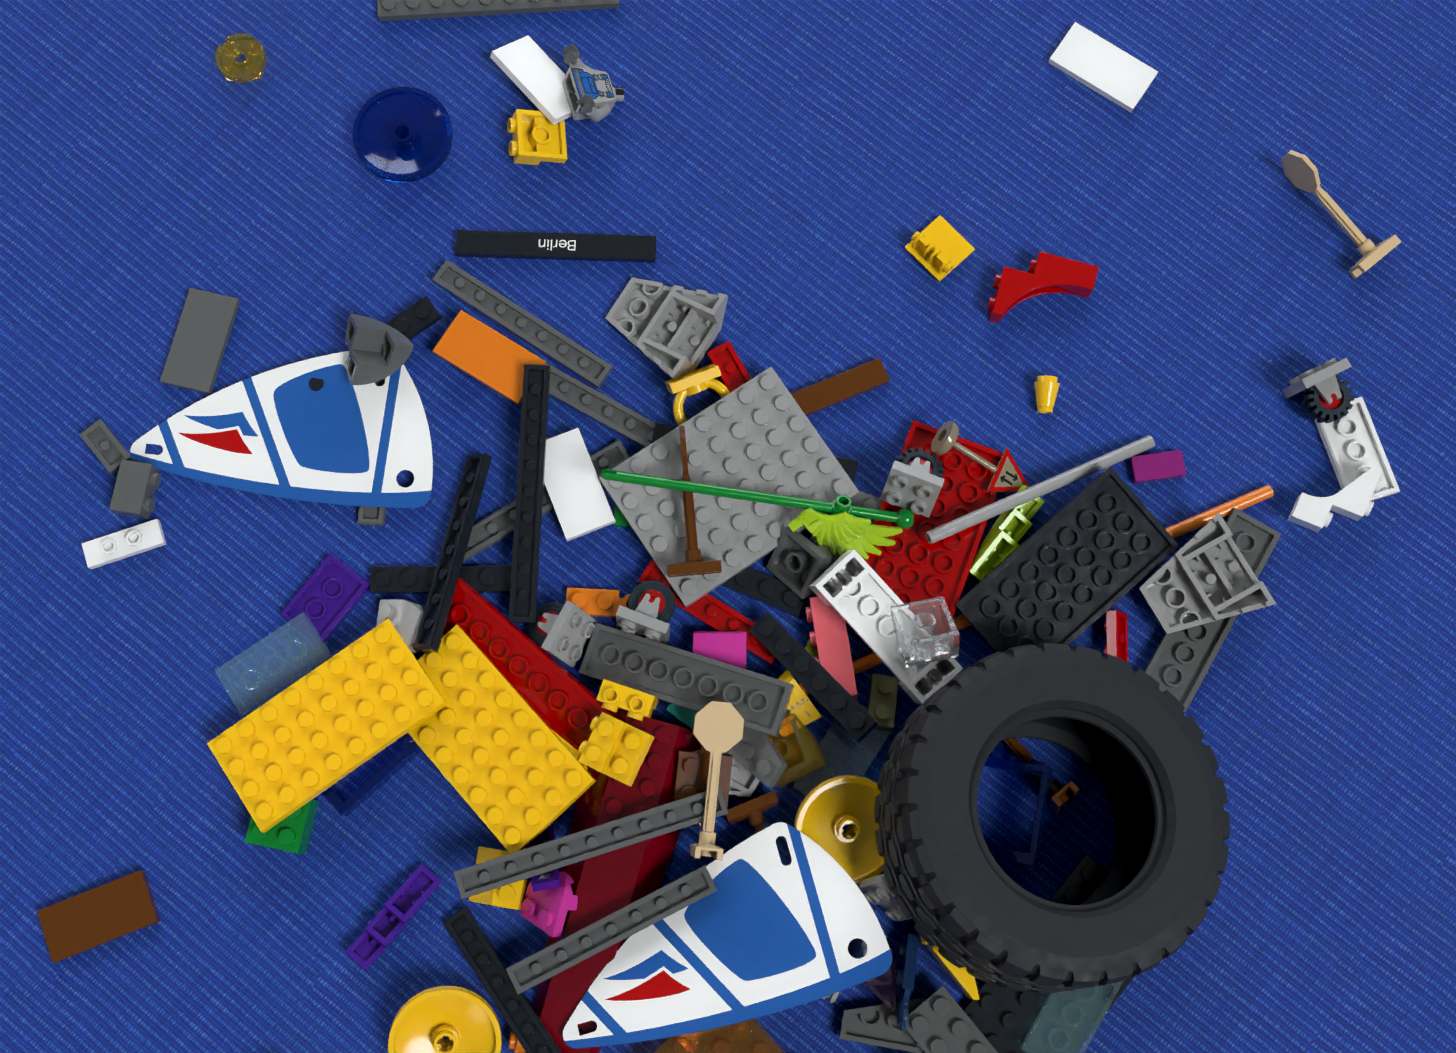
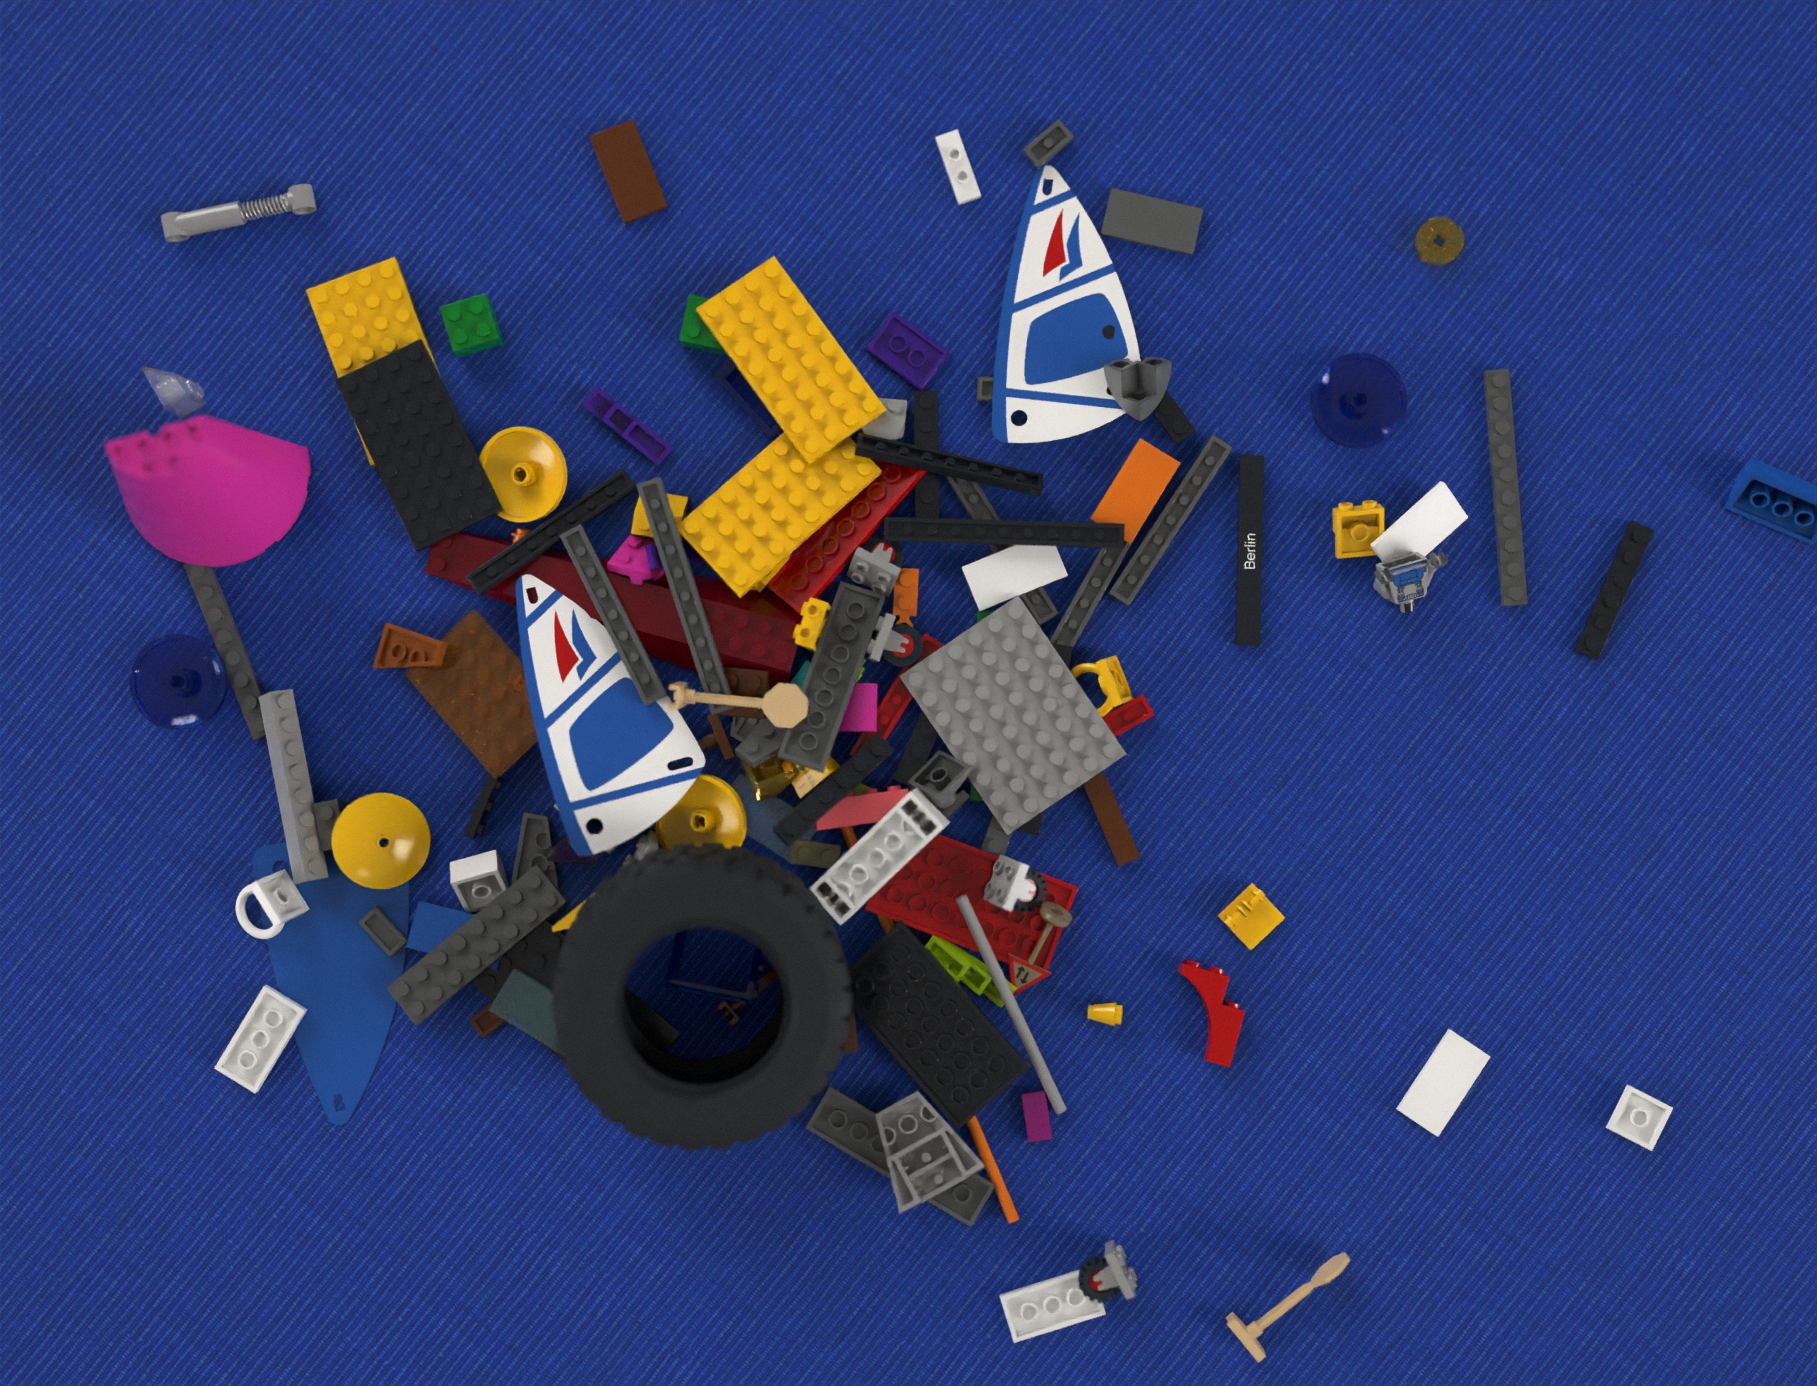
camera: 90 degrees right, 10 degrees up
dark grey brick [109,459,161,520] -> none
clear light blue tile [214,612,333,715] -> none
yellow plate [578,712,655,786] -> none
green bar [601,469,914,529] -> none
light grey wedge [605,277,728,380] -> none
reddish brown piece [667,425,722,578] -> none
lime animal [788,508,903,559] -> none
clear slope [891,596,959,667] -> none
dark blue plate [895,920,919,1031] -> none
red plate [1104,610,1128,662] -> none
white arch [1288,467,1384,533] -> none

